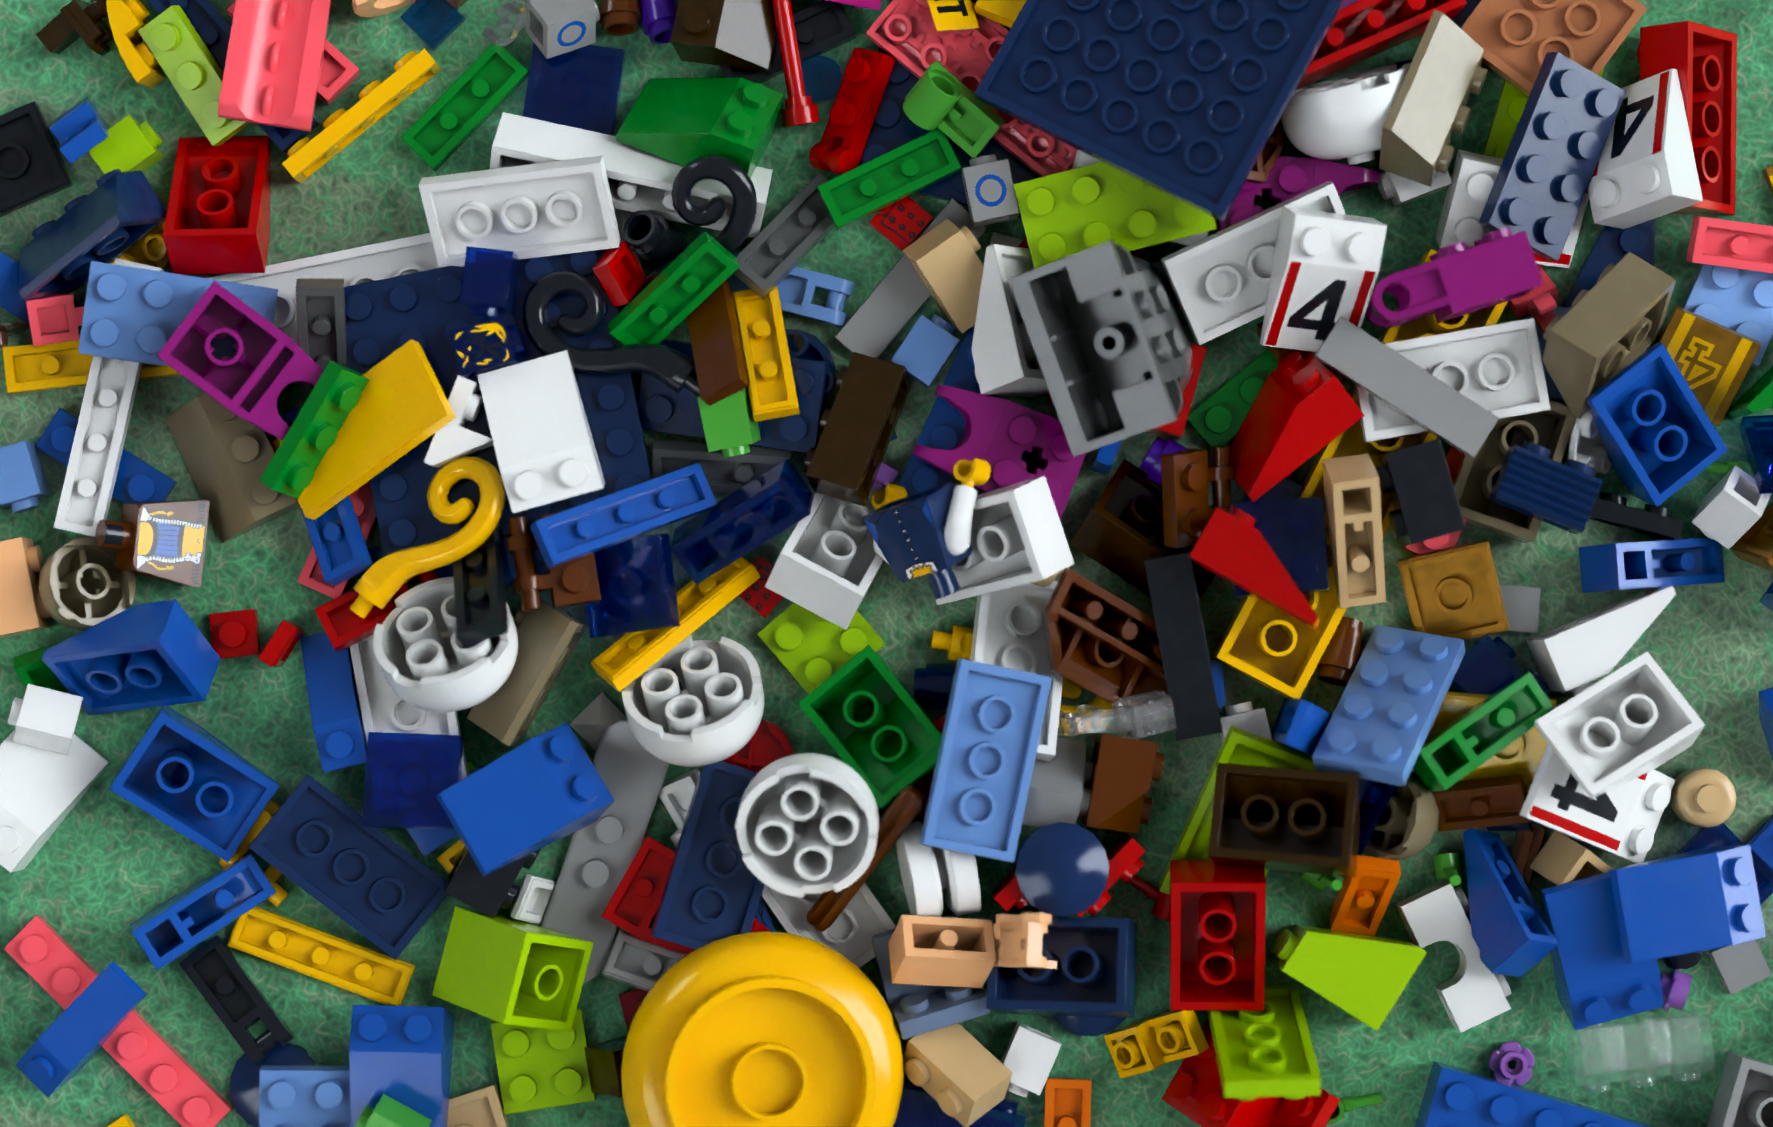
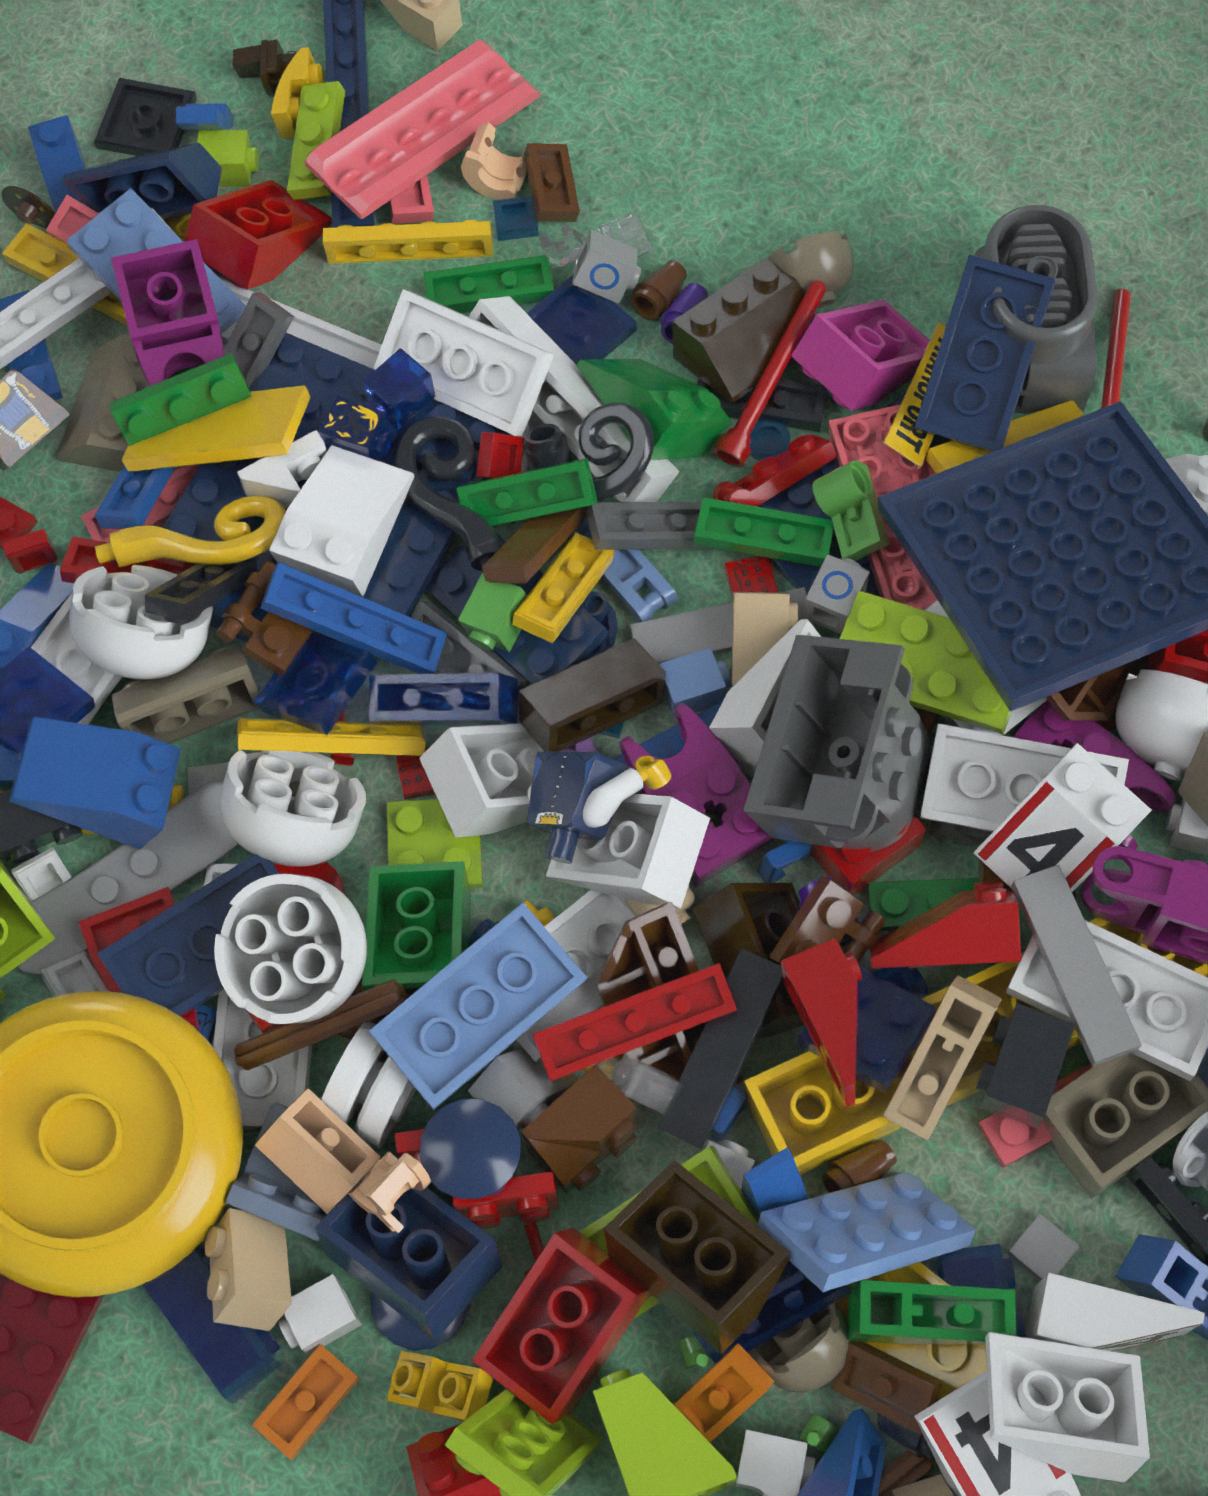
camera: 40 degrees right, 20 degrees down
pearl gold tile [1397,539,1510,640] -> none
dark blue brick [1489,441,1603,534] -> none
none -> red plate [532,963,737,1081]

